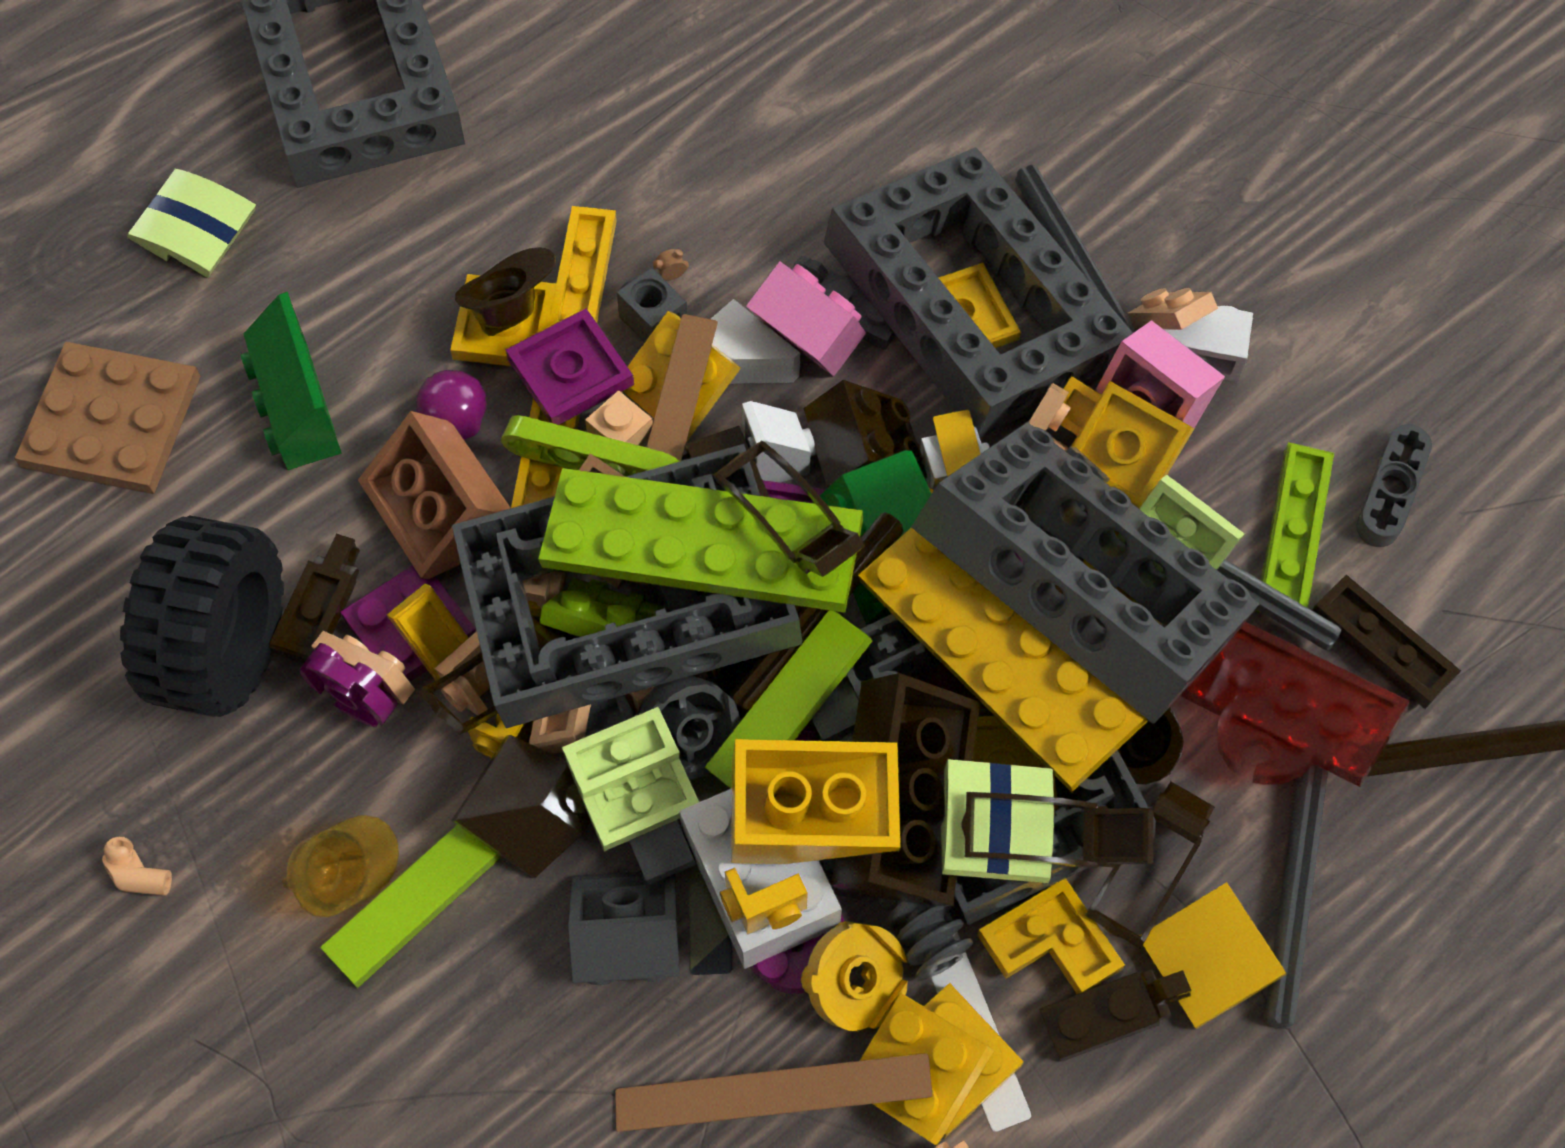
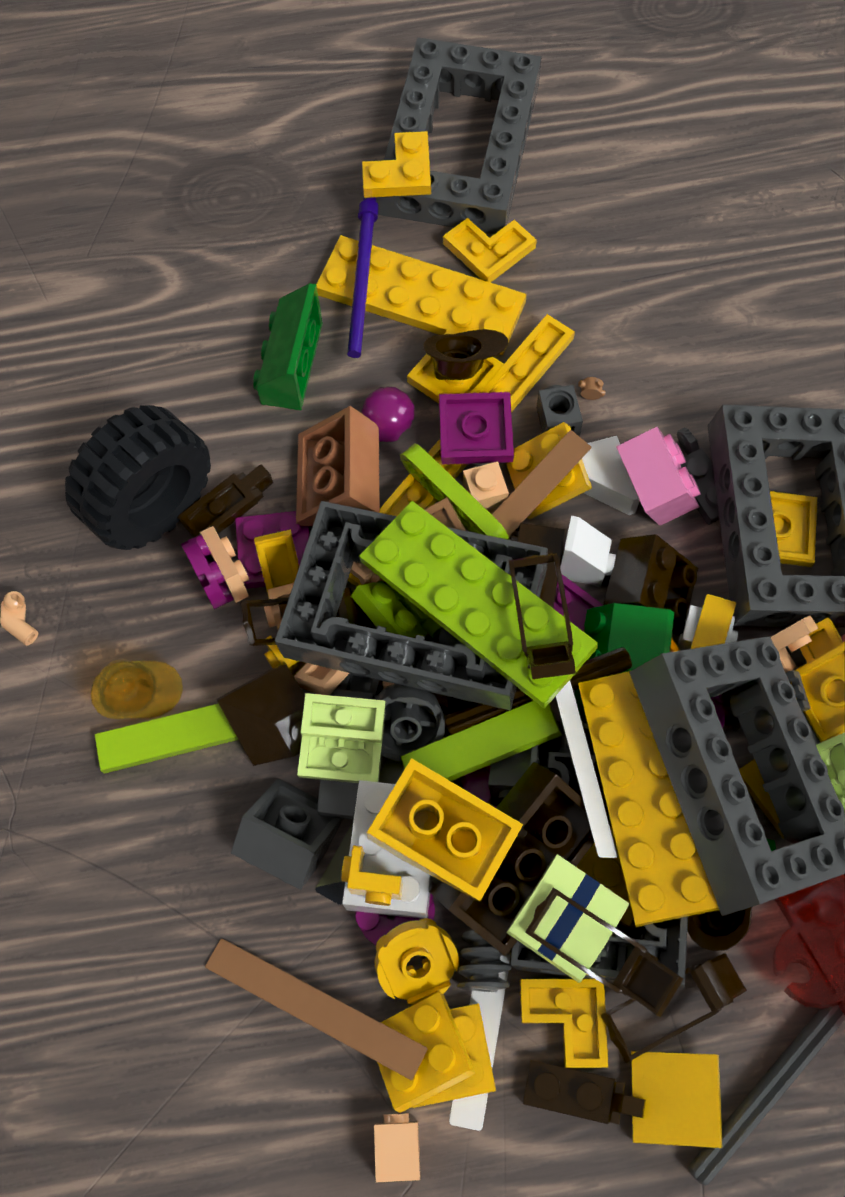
camera: 35 degrees right, 5 degrees up
medium nougat plate [15,342,201,494] -> none
yellowish green slope [127,168,256,278] -> none
none -> yellow plate [316,235,527,355]
none -> dark purple bar [347,194,379,358]
none -> yellow plate [362,131,431,198]
none -> yellow plate [443,218,537,282]
none -> white sticker [555,680,618,858]

